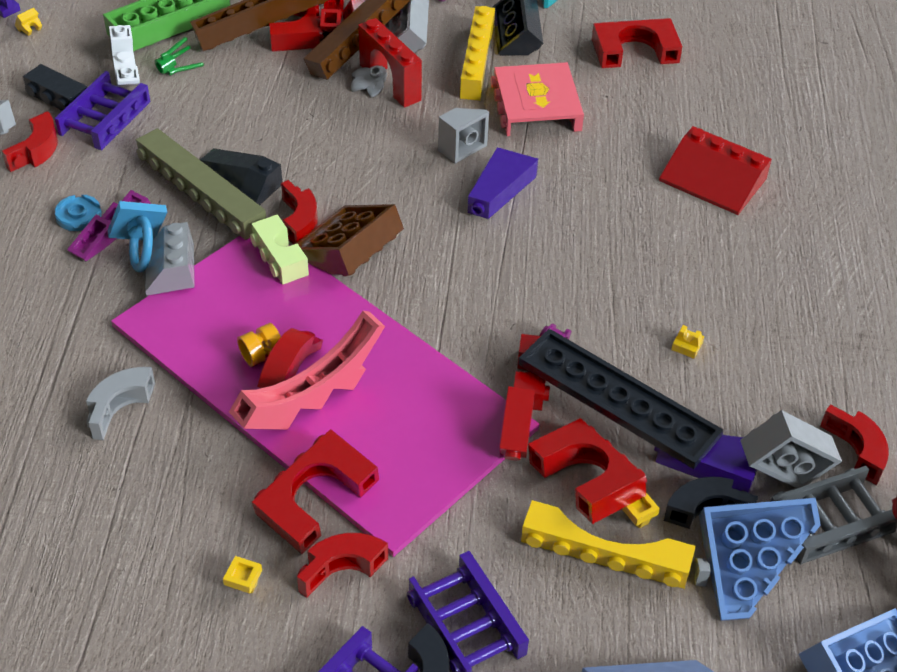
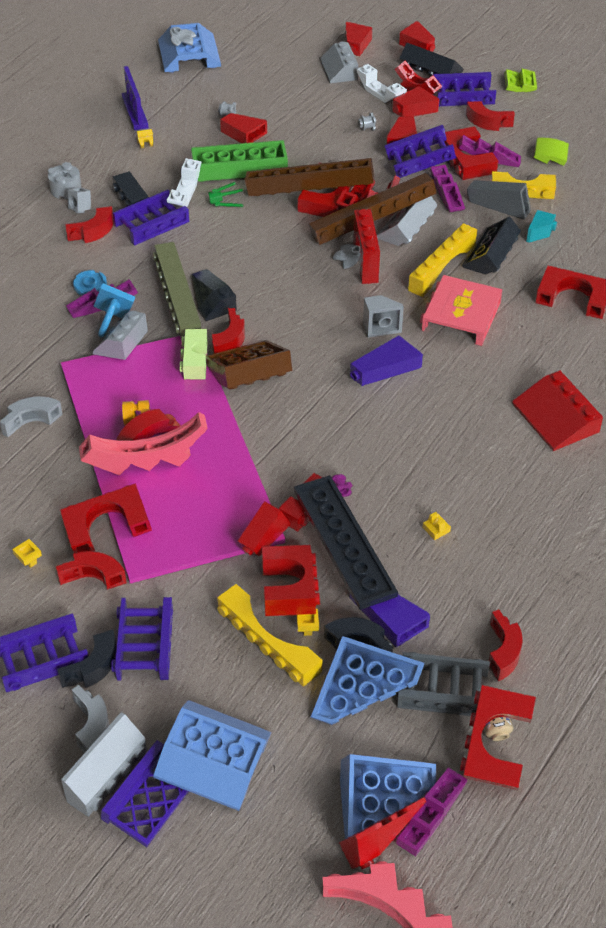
camera: 30 degrees right, 0 degrees up
light grey tile [693,558,711,587] -> none
light grey brick [740,410,842,488] -> none

